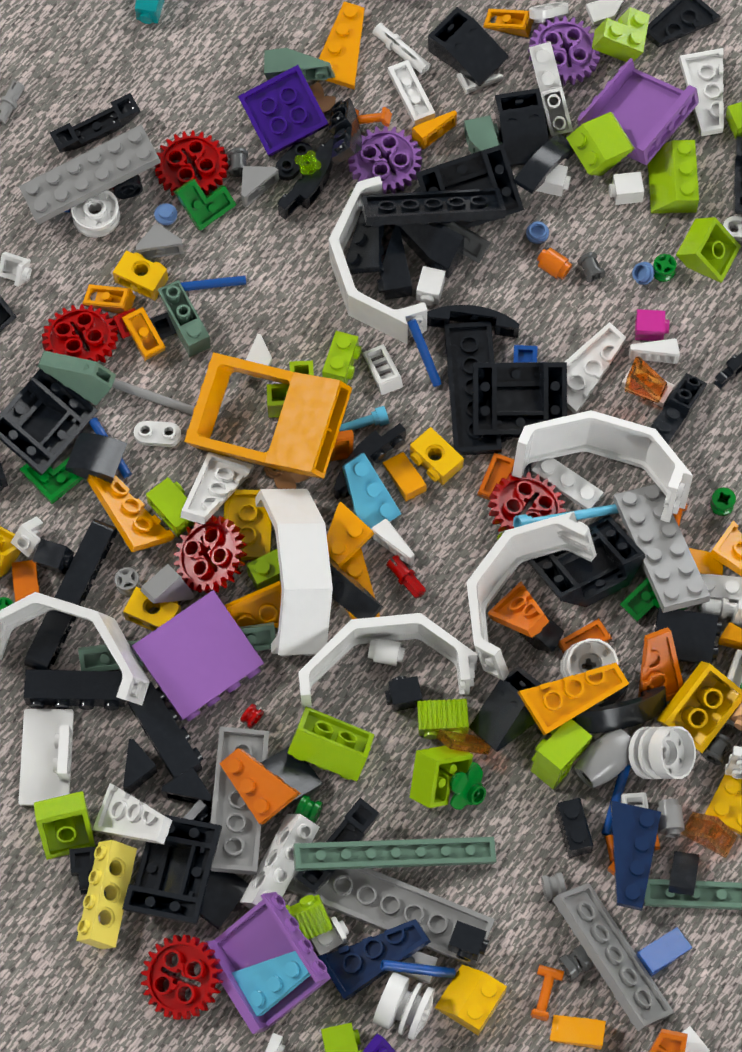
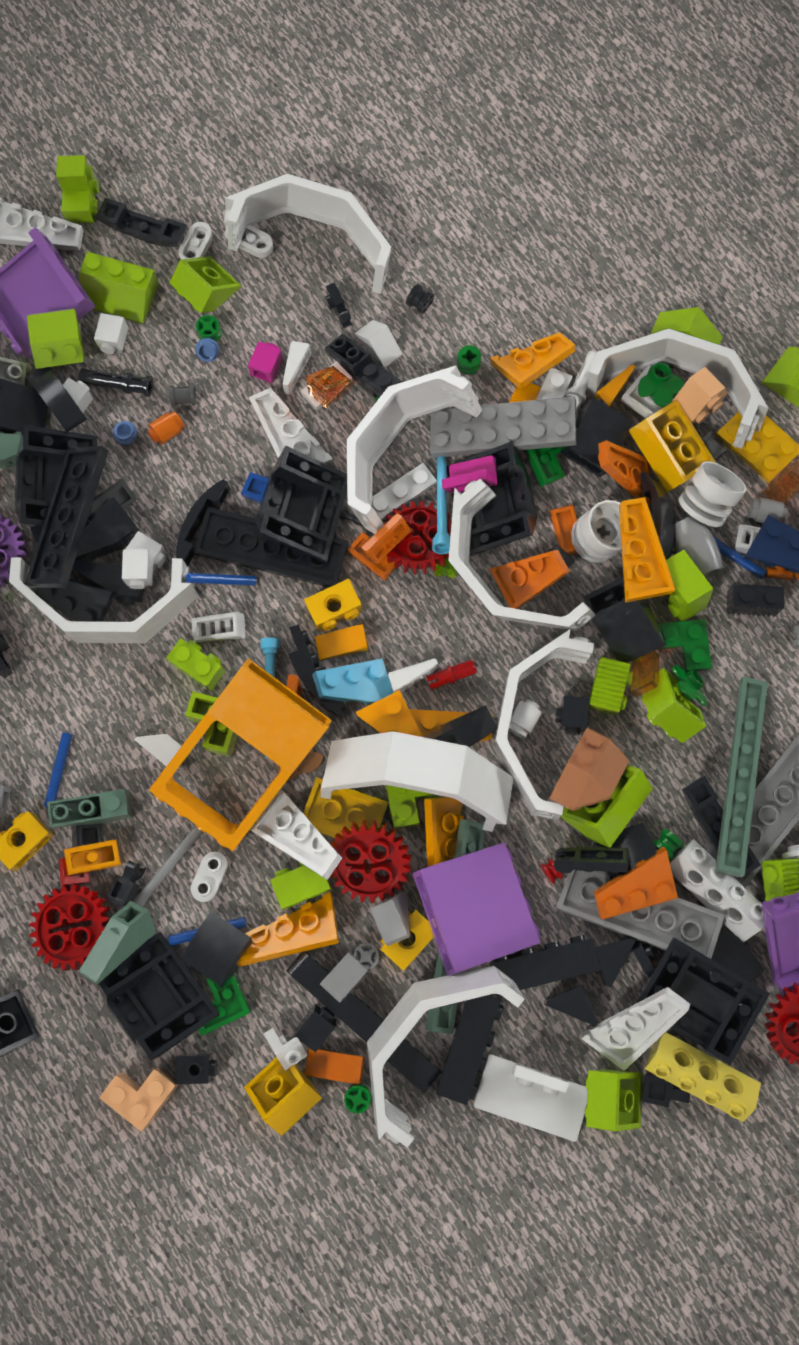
camera: 70 degrees left, 10 degrees up
light orange slope [82,284,136,314] -> none
none -> black pin [79,368,153,397]
none -> black plate [105,860,146,908]
none -> white brick [122,549,153,589]
none -> light grey slope [320,953,368,1002]
none -> white slope [355,320,402,368]
none -> orange plate [361,513,412,564]
none -> dark pink panel [442,455,497,494]
none -> nougat wedge [549,727,629,811]
none -> black hinge [553,847,630,873]
none -> green plate [657,620,712,672]

